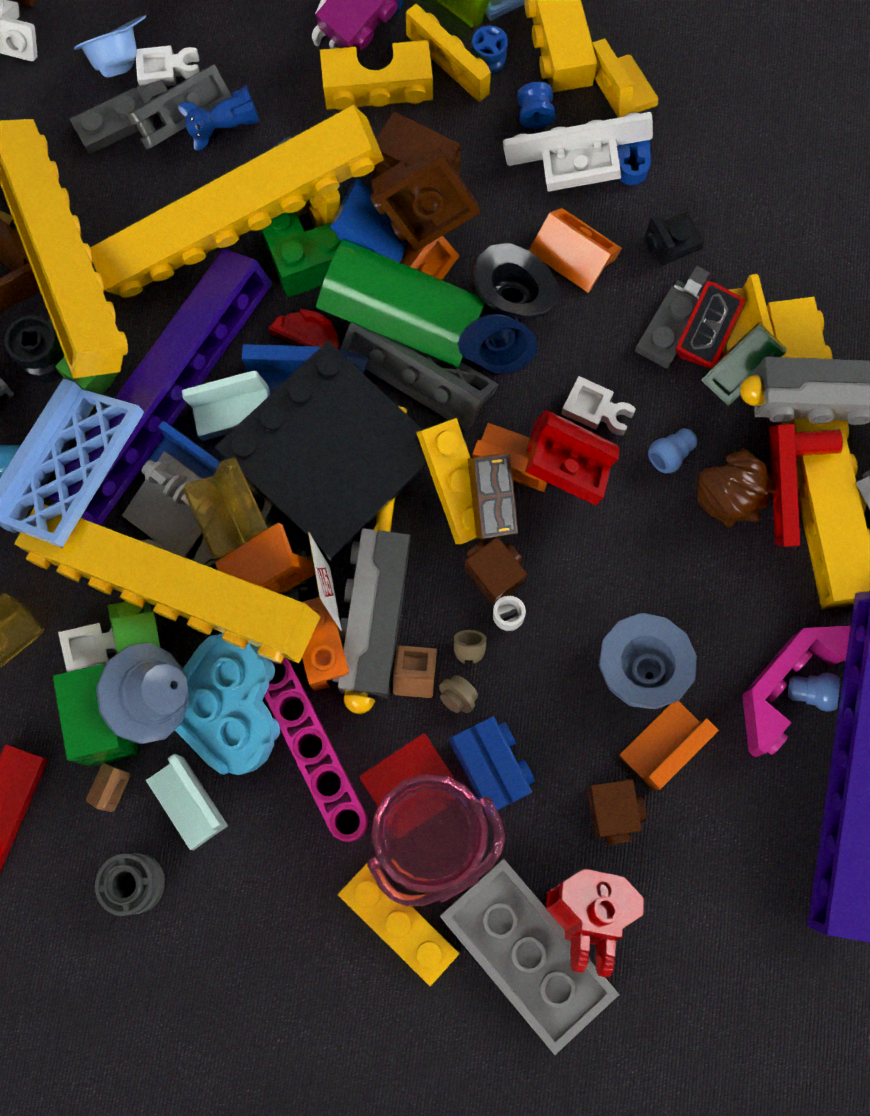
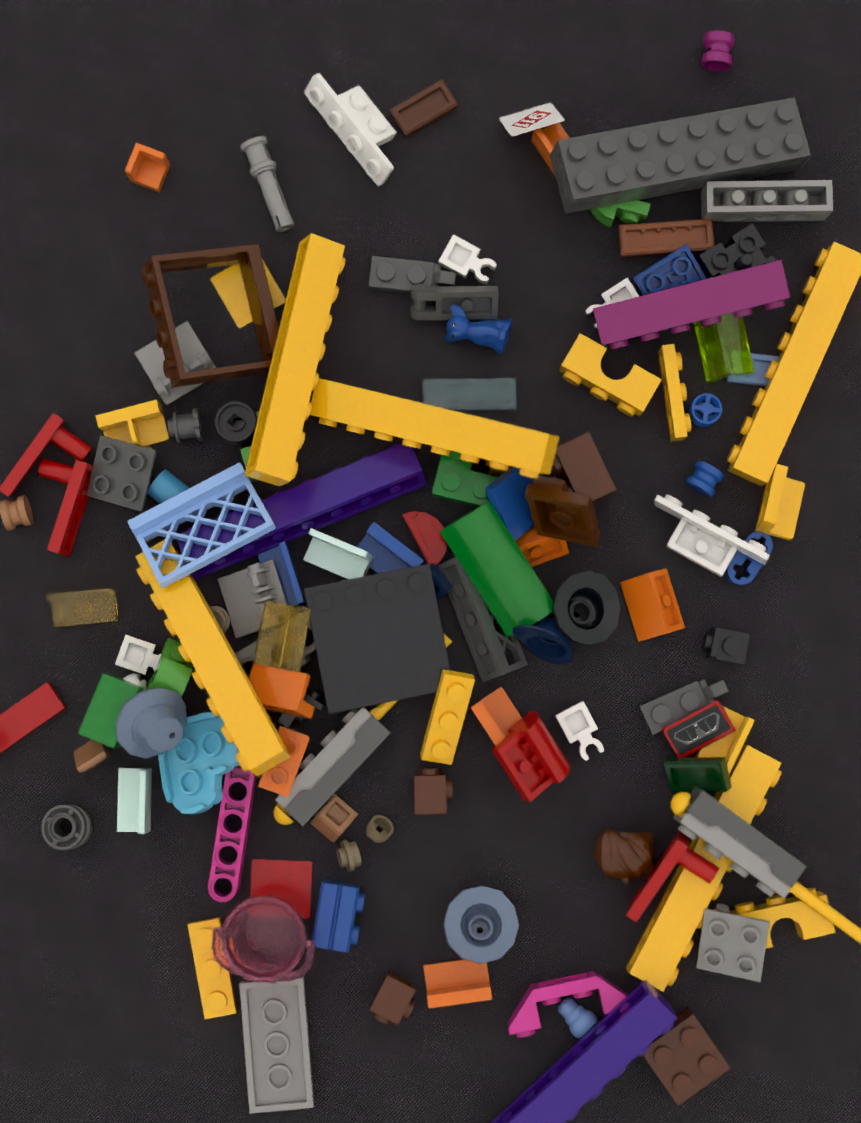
camera: 35 degrees right, 10 degrees up
light blue piece [74,15,146,78] -> none
white sticker [308,532,342,632] -> none
tile [468,453,518,539] -> none
white hinge [493,596,526,631] -> none
hinge [546,869,644,977] -> none
medium blue piece [648,428,697,473] -> none

